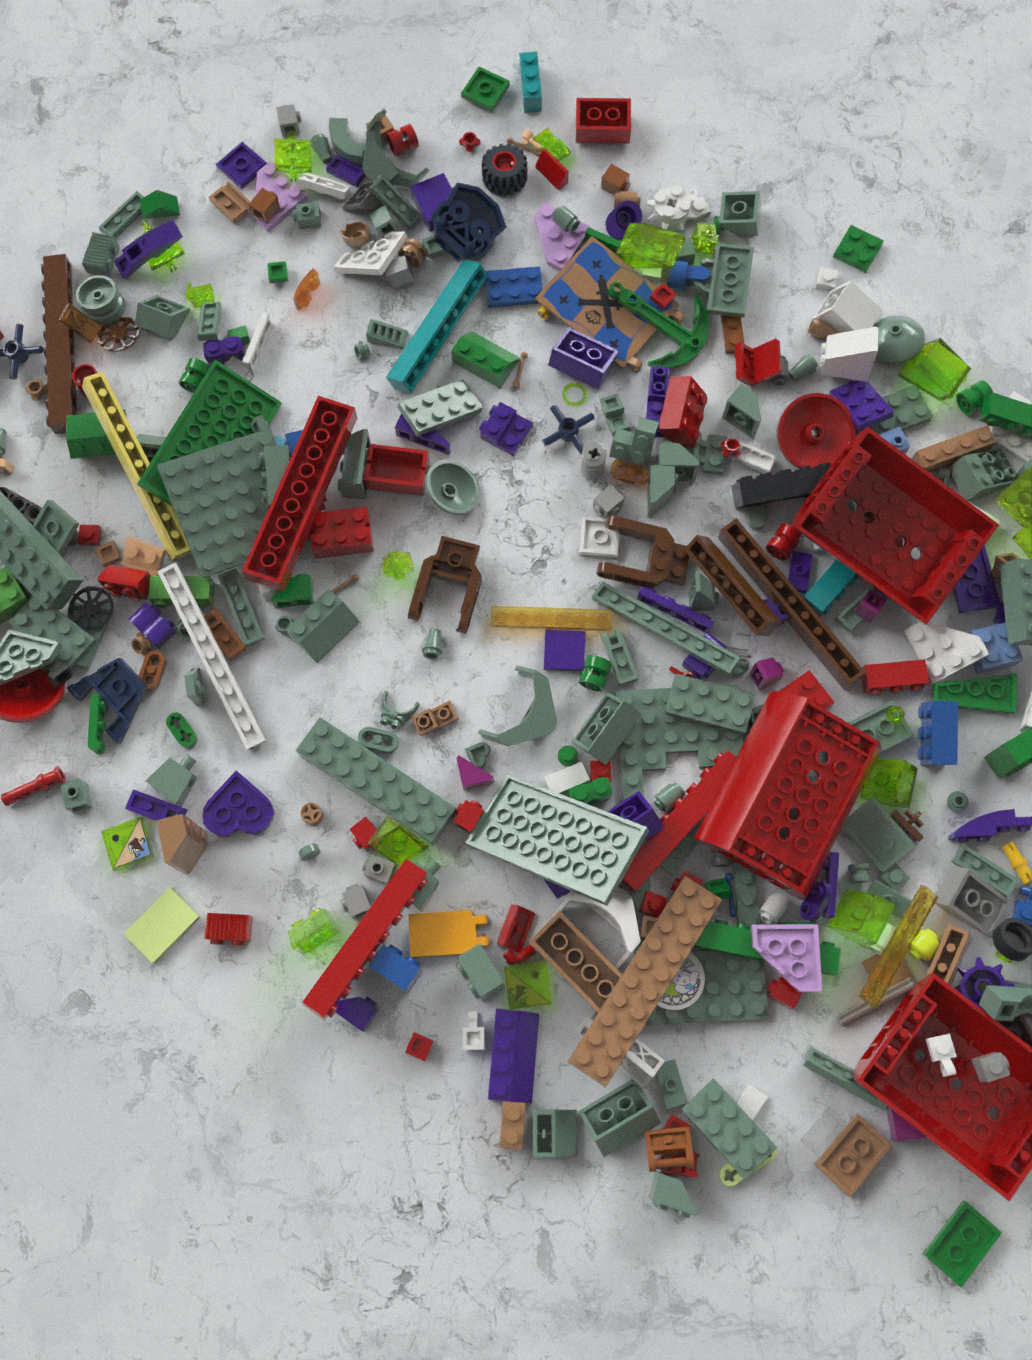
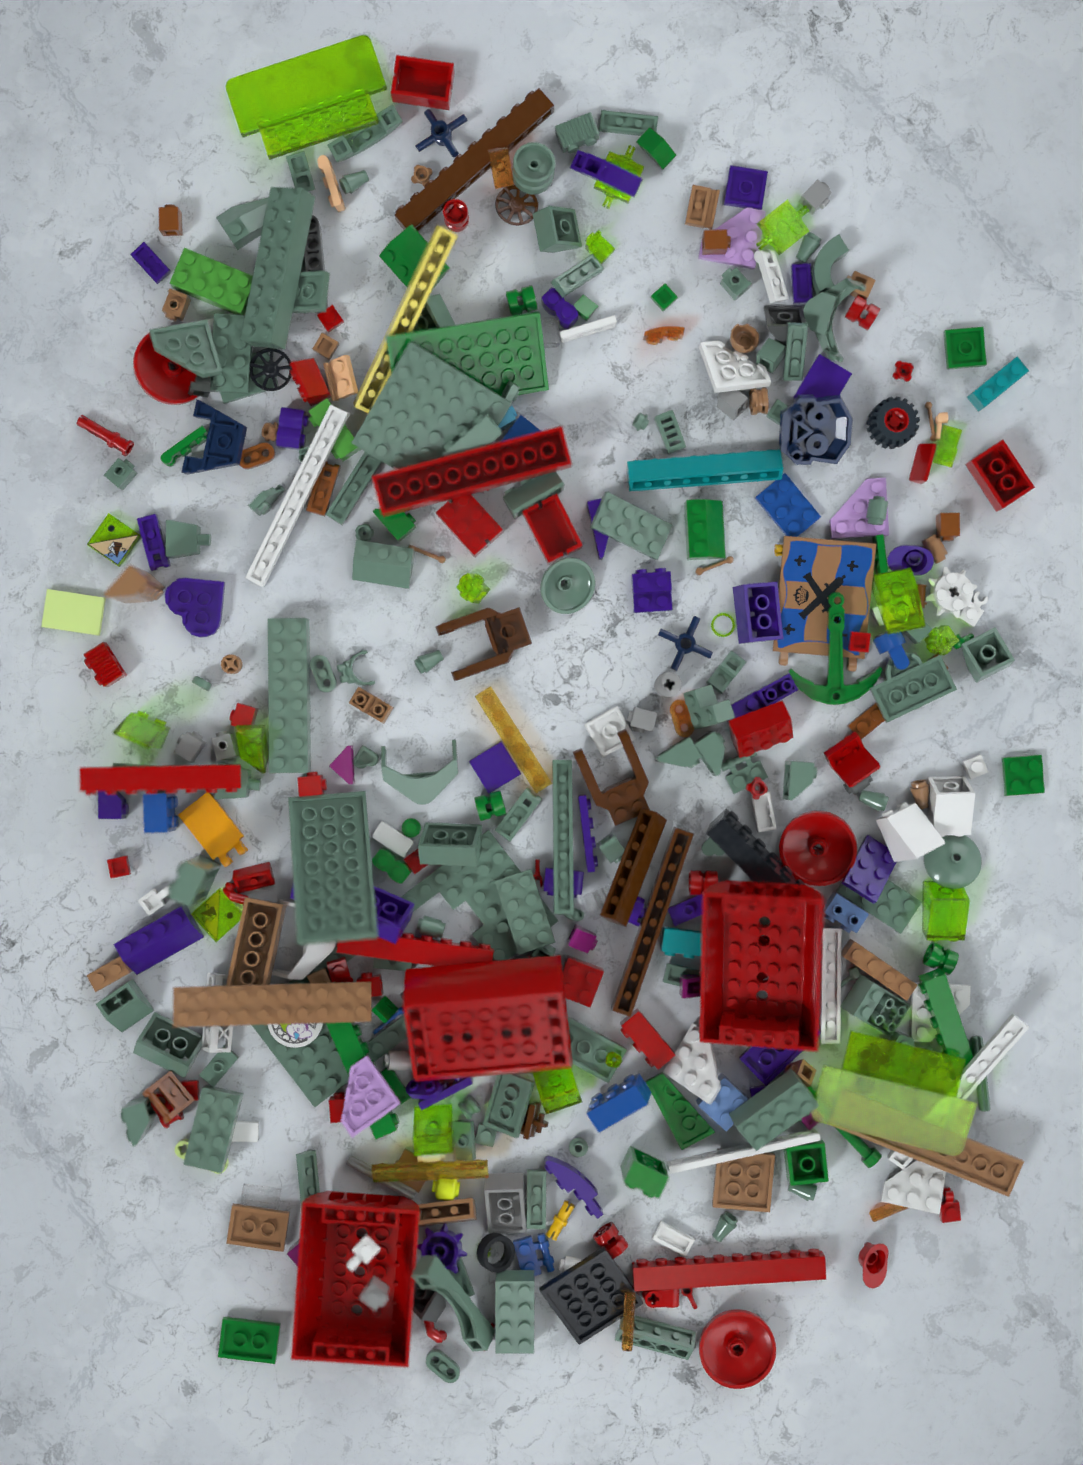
camera: 50 degrees right, 15 degrees up
green beam [166,712,197,749] -> none

